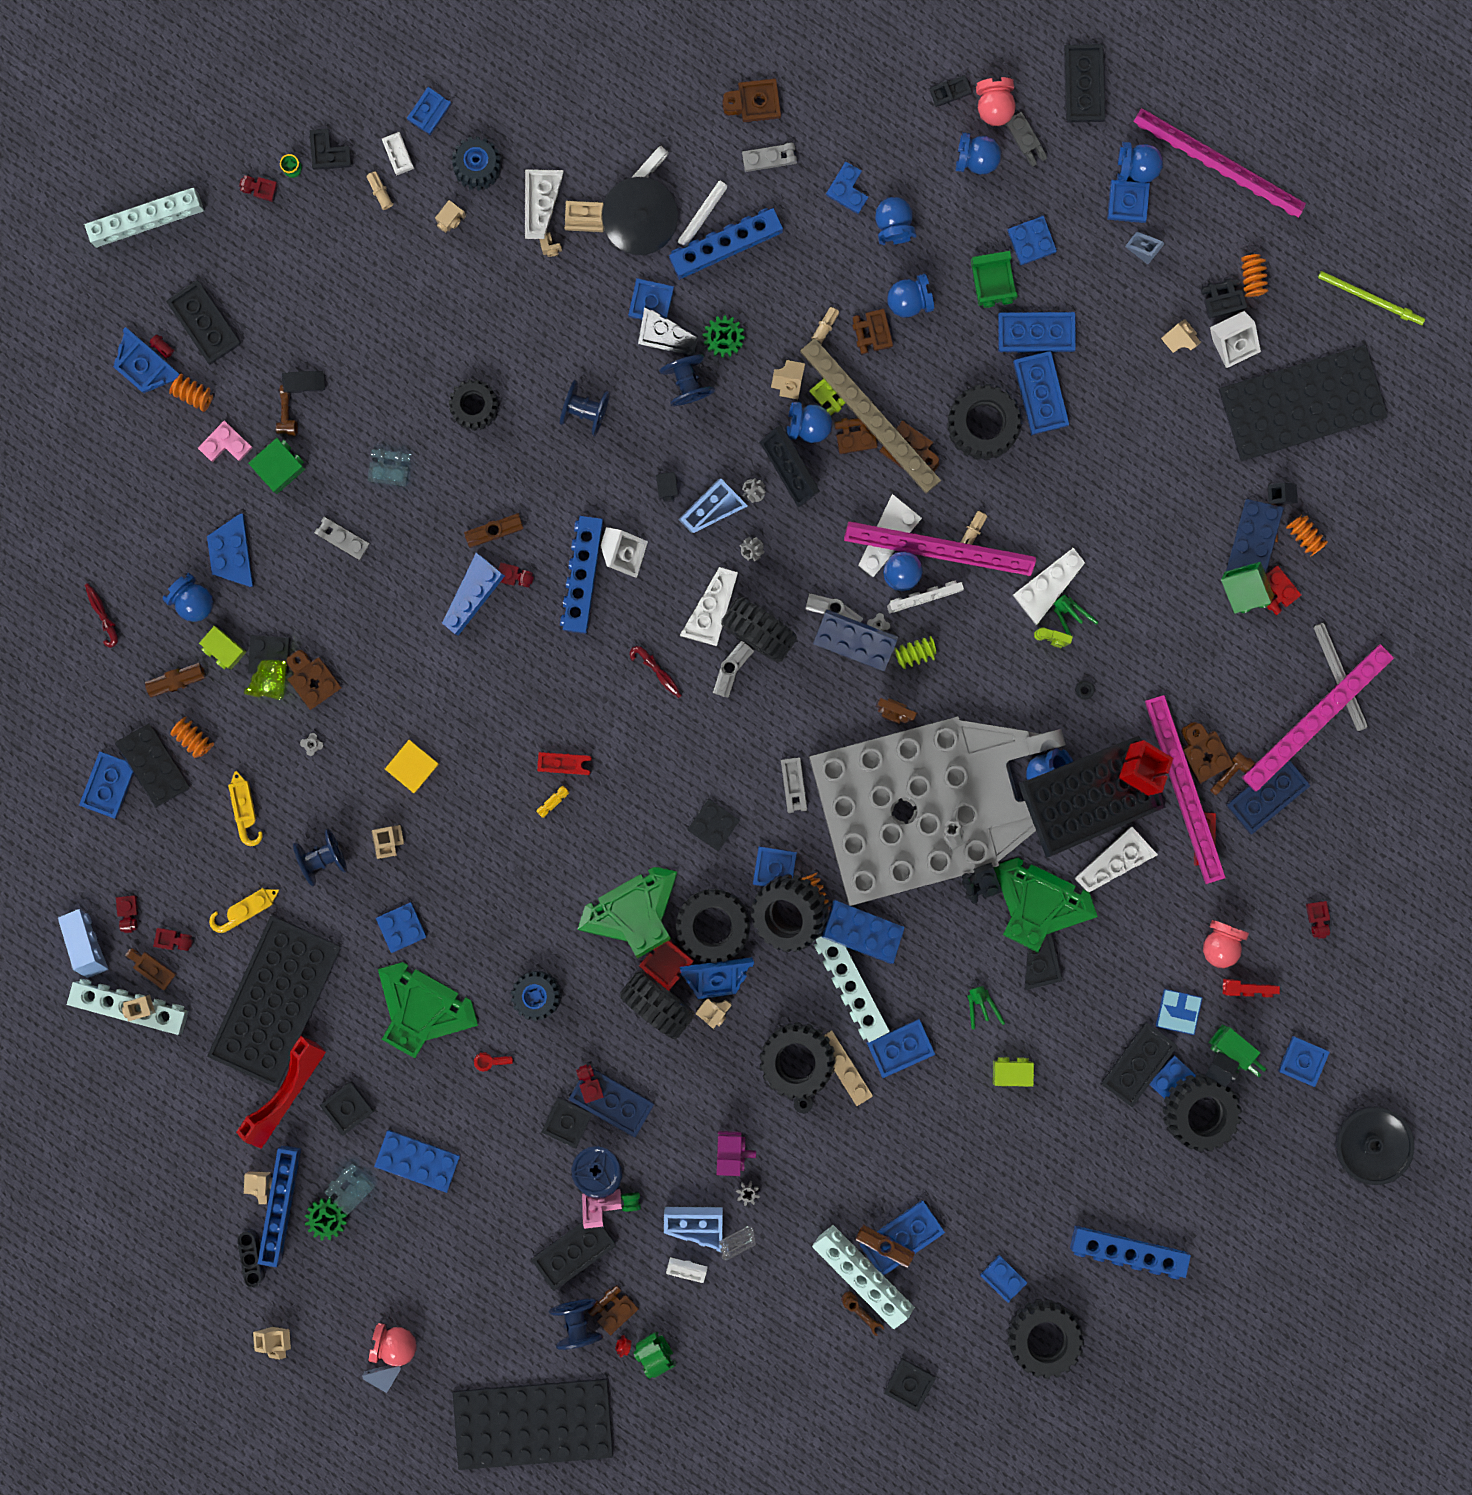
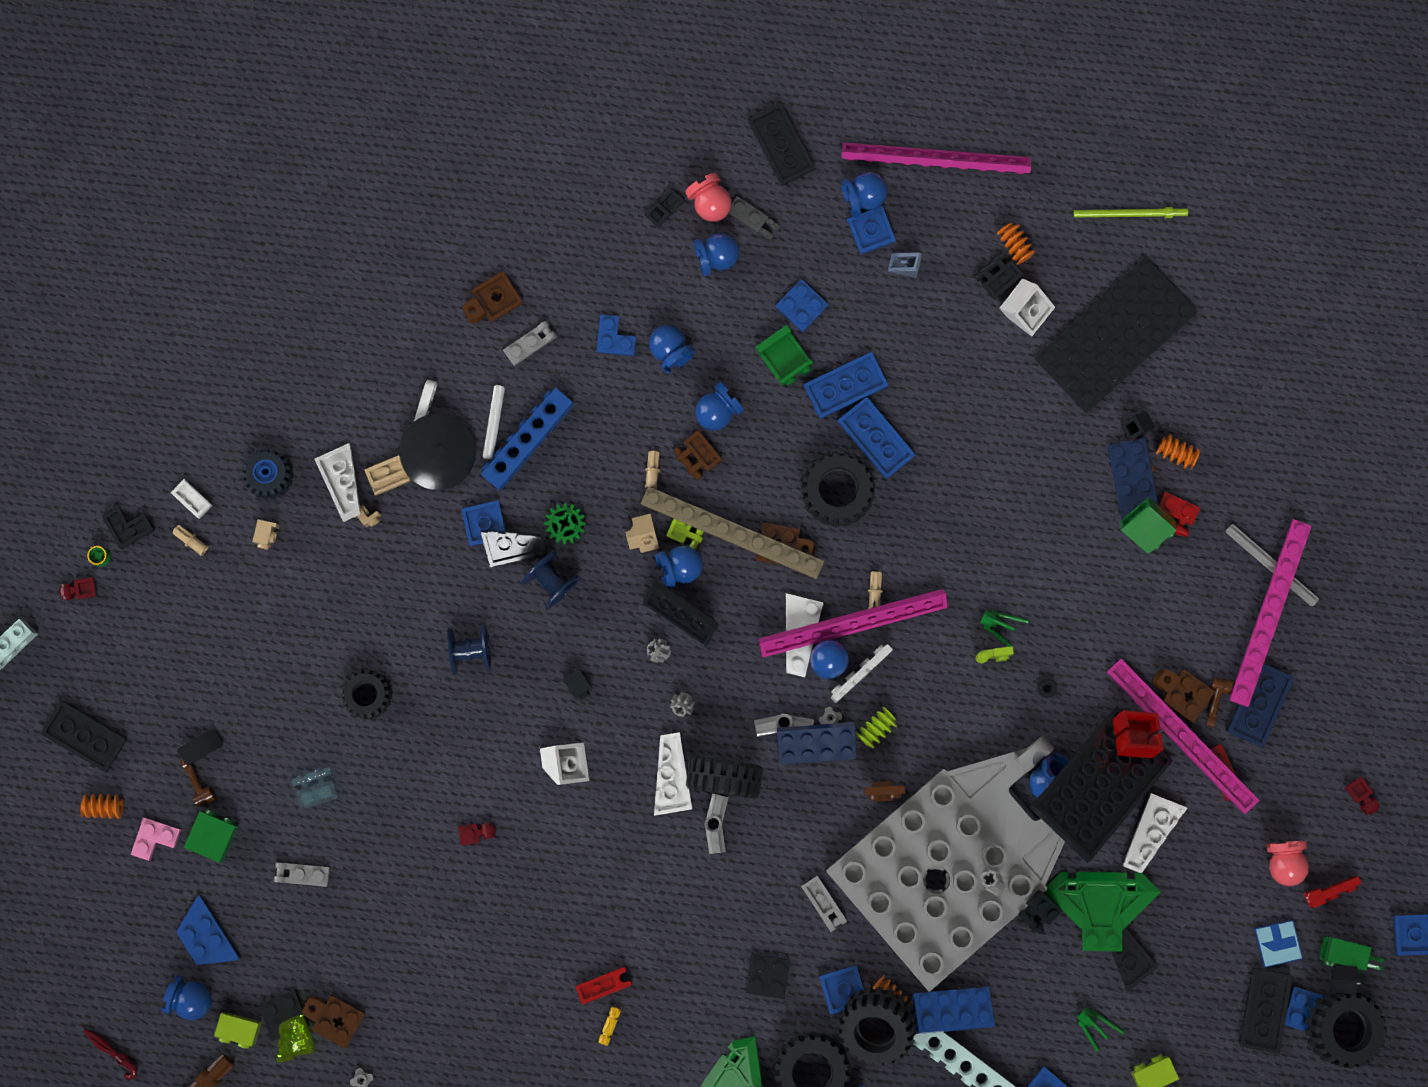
camera: 15 degrees left, 5 degrees down
blue wing [113,327,180,393] -> none
dark red pin [150,334,175,359] -> none
yellow tile [385,740,439,794] -> none
blue plate [407,87,451,136] -> none
wing [442,552,505,636] -> none
reddish brown piece [464,513,524,548] -> none
blue brick [560,516,603,634] -> none
dark red piece [629,646,682,698] -> none
light blue wedge [678,479,747,533] -> none
reddish brown plate [834,418,877,455] -> none
white wing [1013,548,1085,625] -> none
tan brick [1161,319,1201,353] -> none

